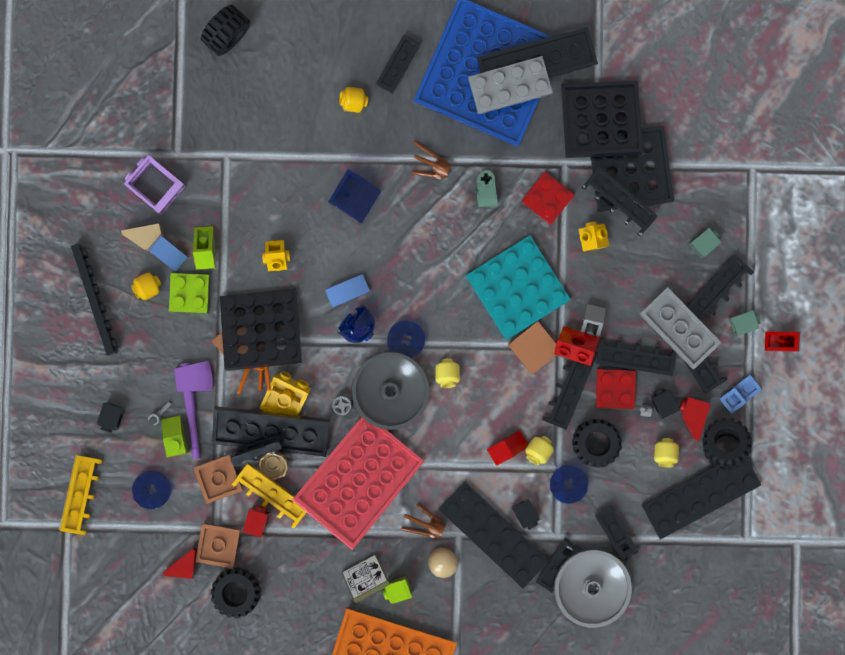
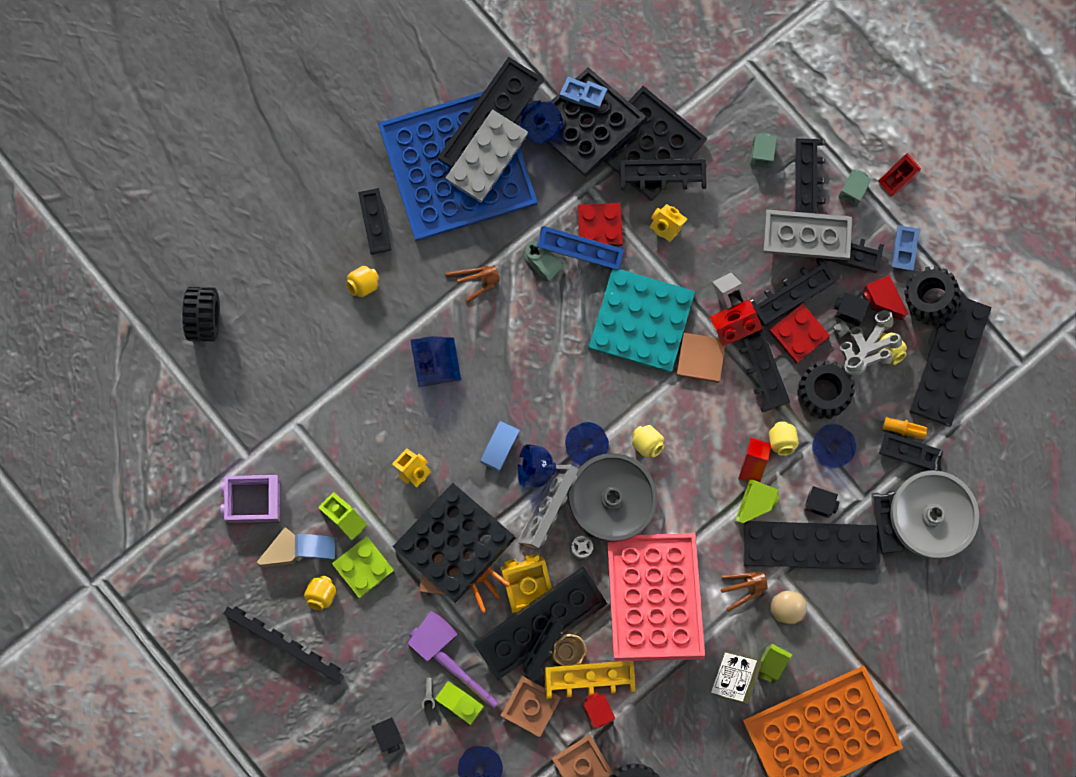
camera: 45 degrees left, 10 degrees down
none -> light grey plate [517,465,579,548]
none -> clear blue plate [519,100,563,144]
none -> blue plate [536,226,624,270]
none -> medium blue slope [559,77,607,108]
none -> lime slope [735,480,779,523]
none -> light grey plant [840,310,902,375]
none -> light orange axle [883,416,927,439]

